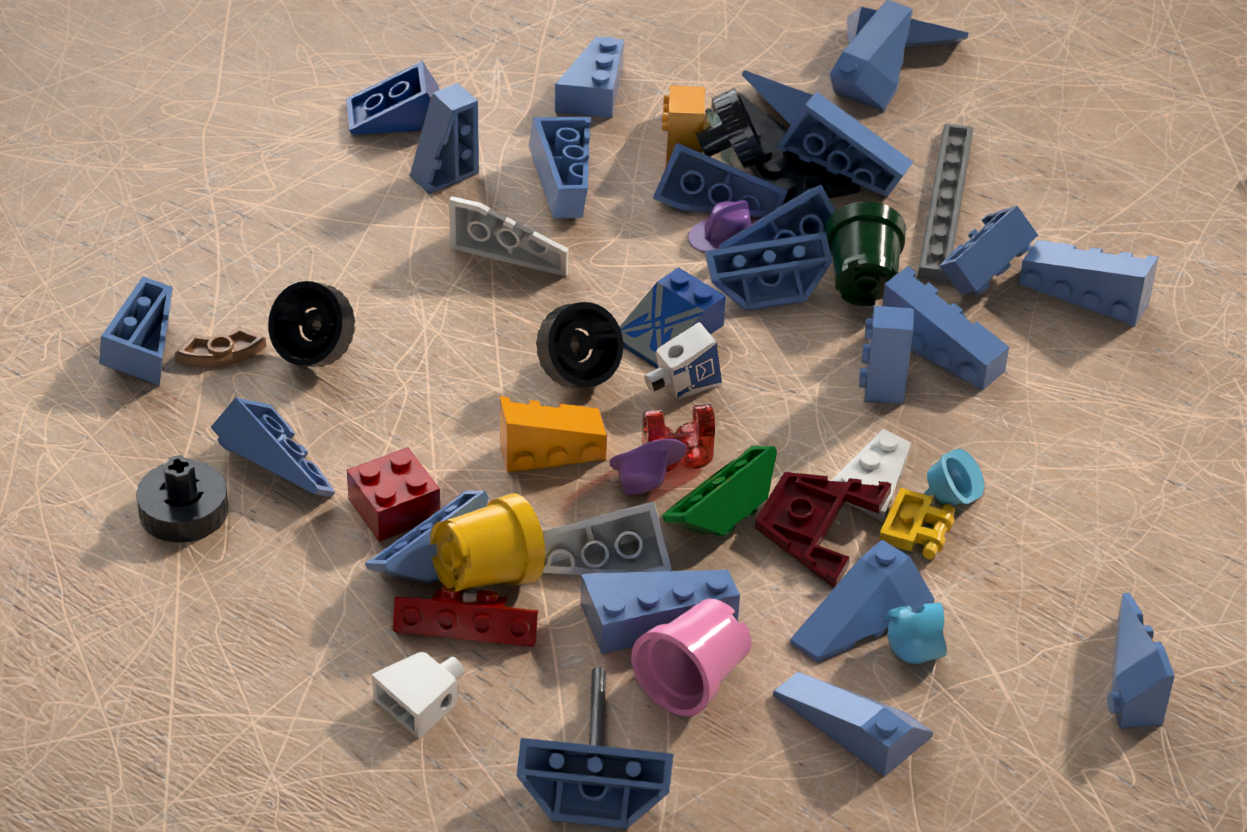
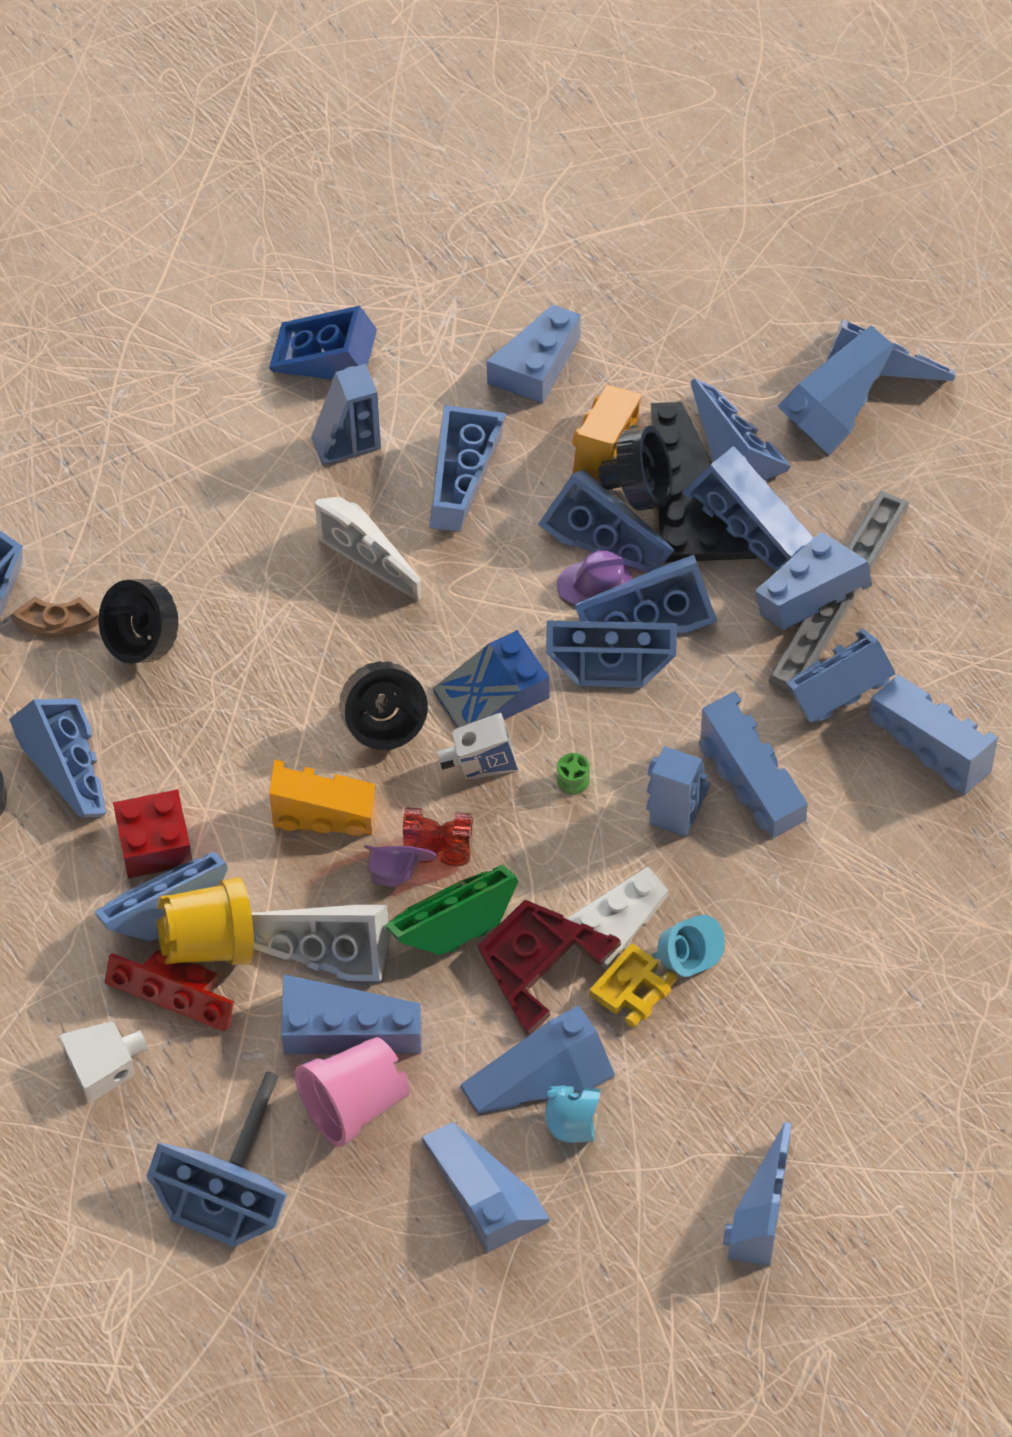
camera: 20 degrees right, 15 degrees up
dark green piece [825,202,906,306] -> none
none -> bright green wheel [557,753,590,794]
none -> medium blue wedge [755,532,872,630]

